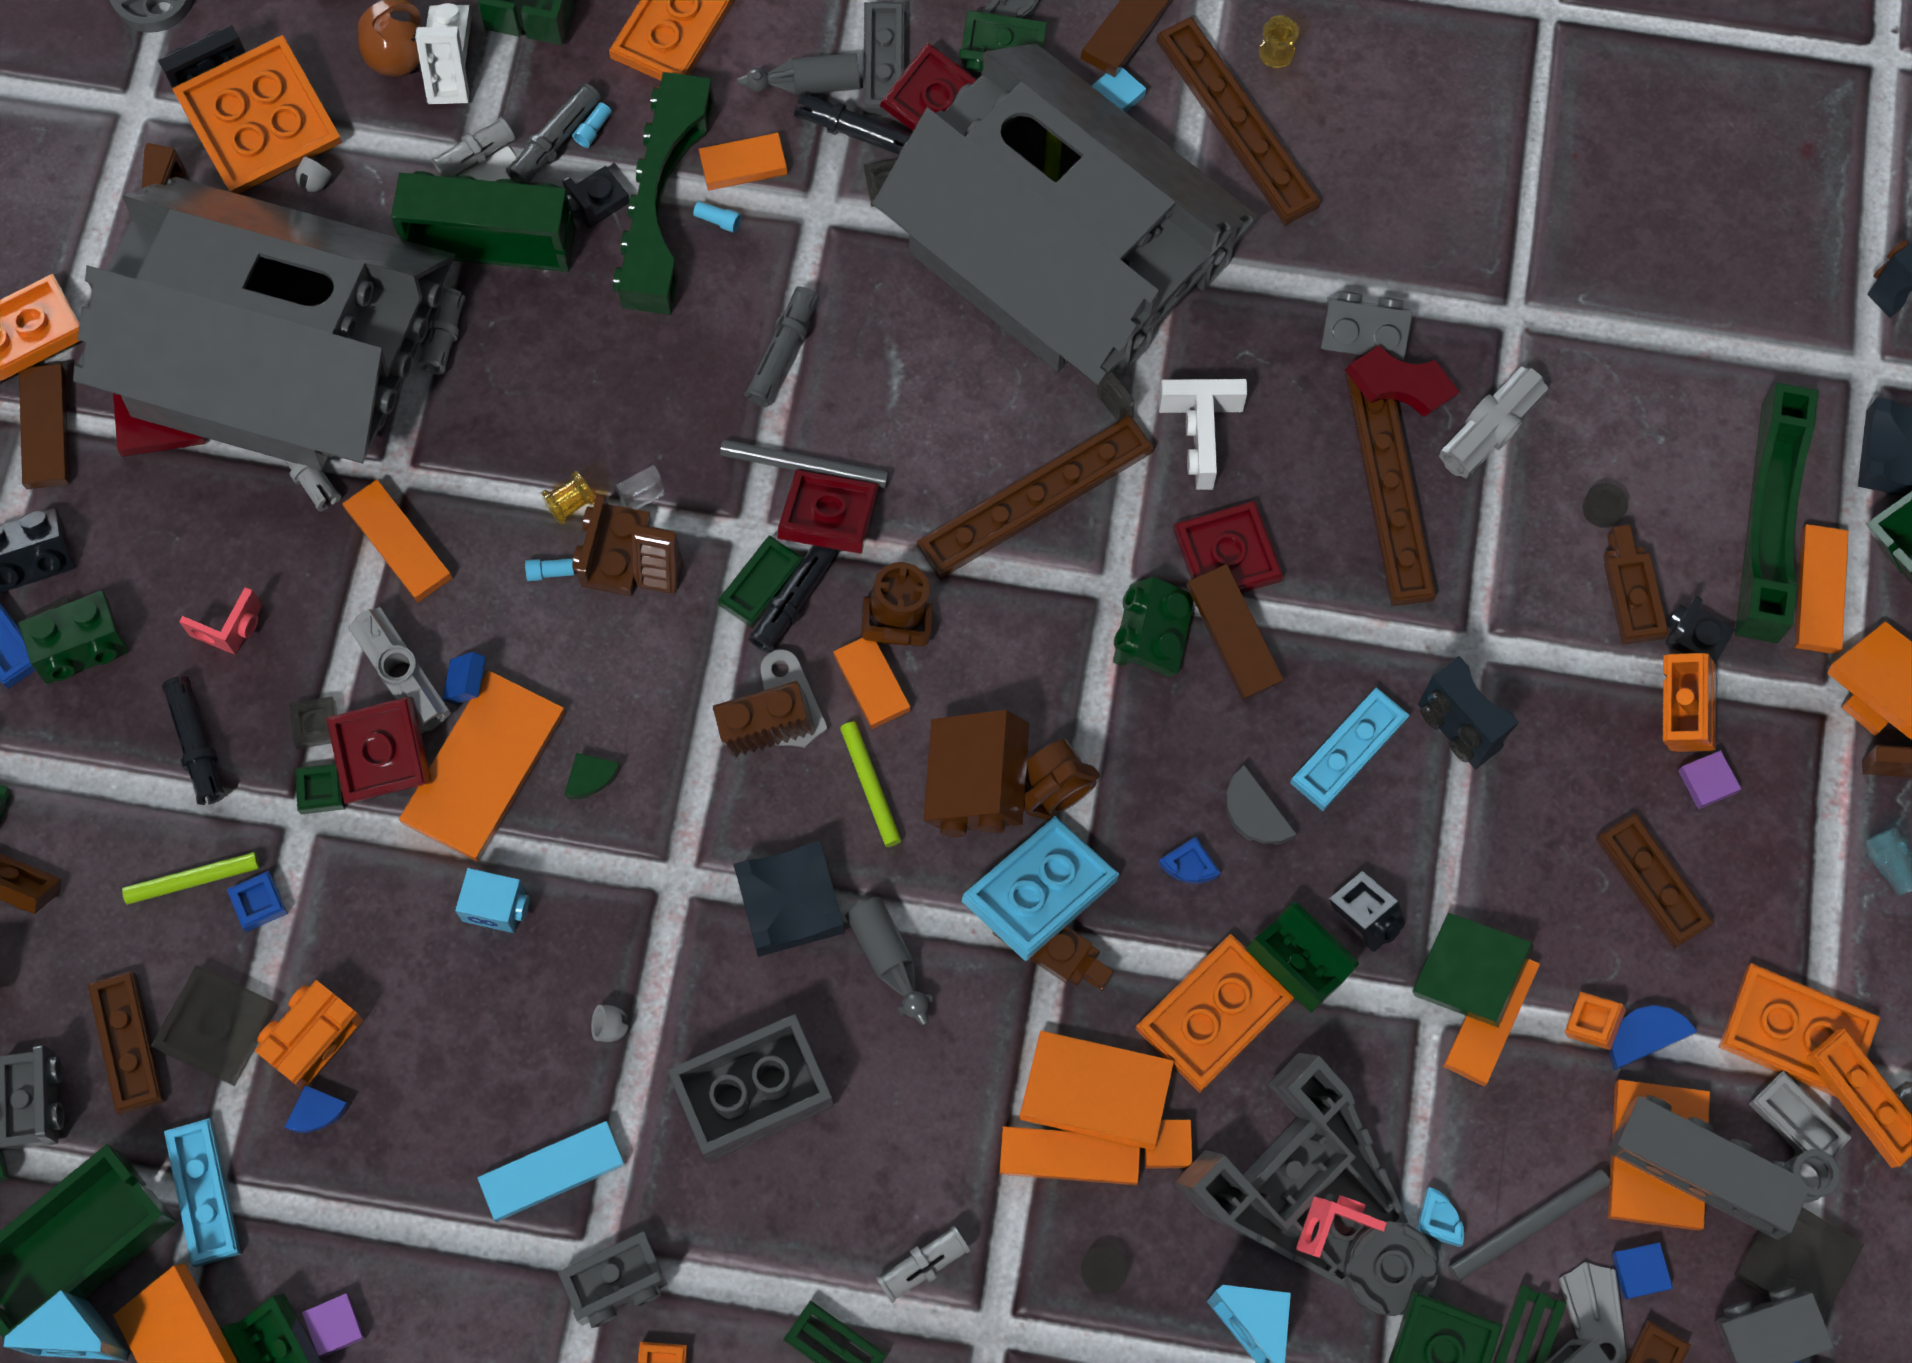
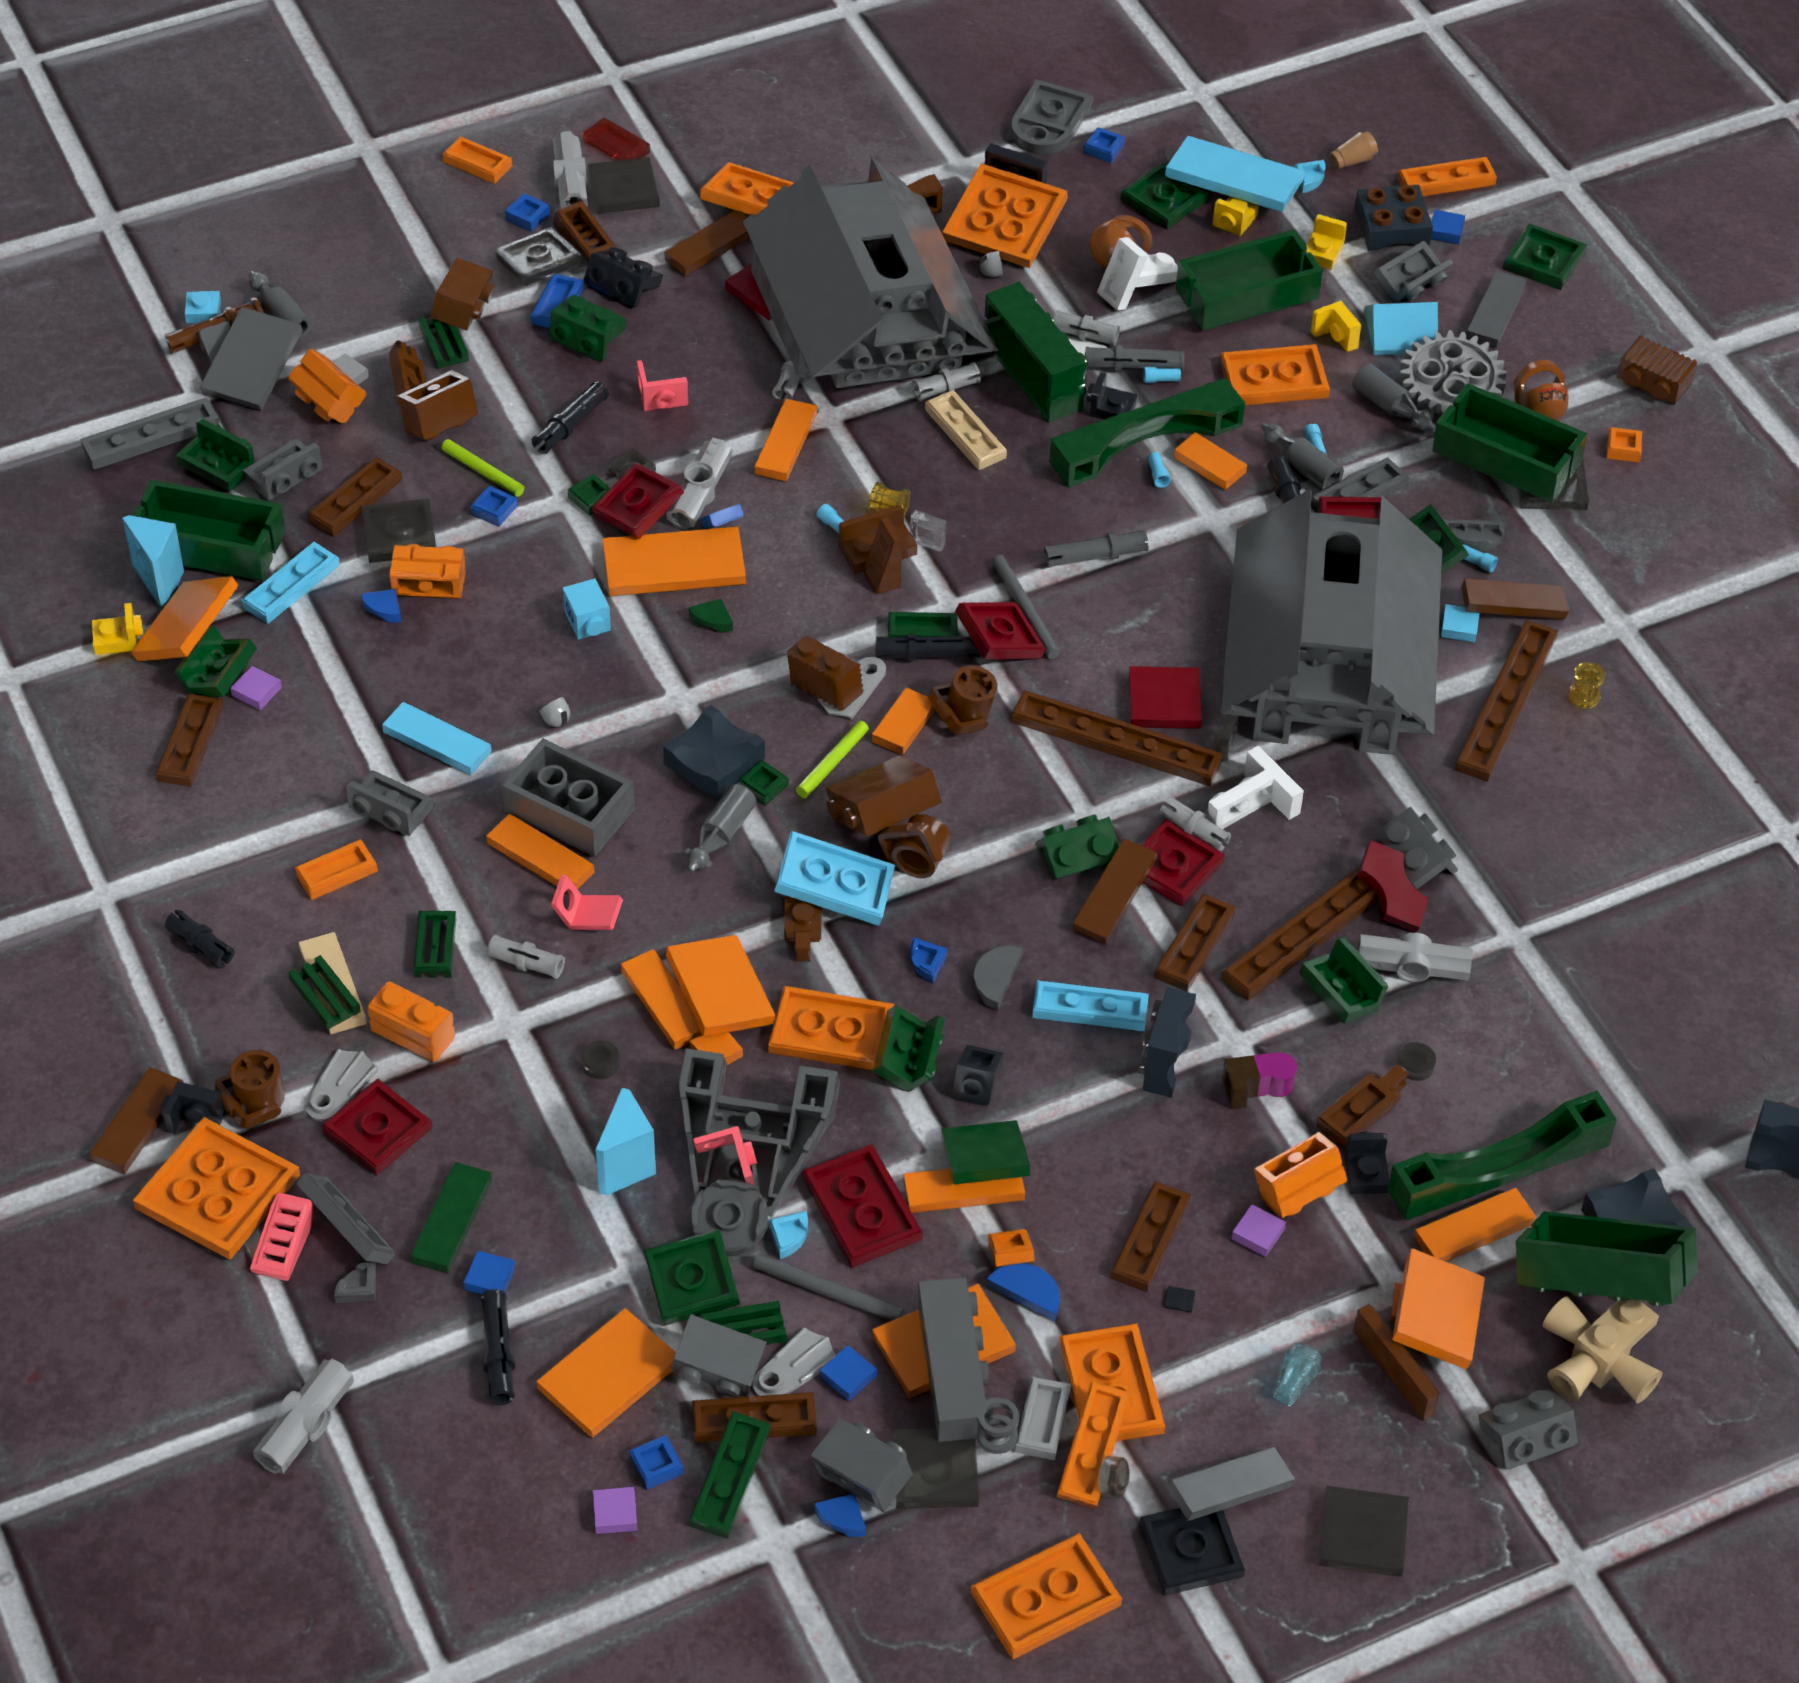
camera: 55 degrees right, 20 degrees down
none -> reddish brown brick [397,370,478,440]
none -> orange tile [486,813,595,894]
none -> coral bracket [551,875,623,930]
none -> dark green tile [738,760,789,806]
none -> dark red tile [802,1144,923,1268]
none -> tan tile [925,390,1007,470]
none -> dark red tile [1129,666,1202,729]
none -> reddish brown tile [1154,893,1236,992]
none -> light grey pin [1159,796,1231,852]
none -> black window [1164,1286,1195,1313]
none -> leg [1222,1052,1297,1109]
none -> dark green bracket [1299,937,1388,1024]
none -> medium azure piece [1303,424,1327,455]
none -> medium azure piece [1463,544,1498,573]

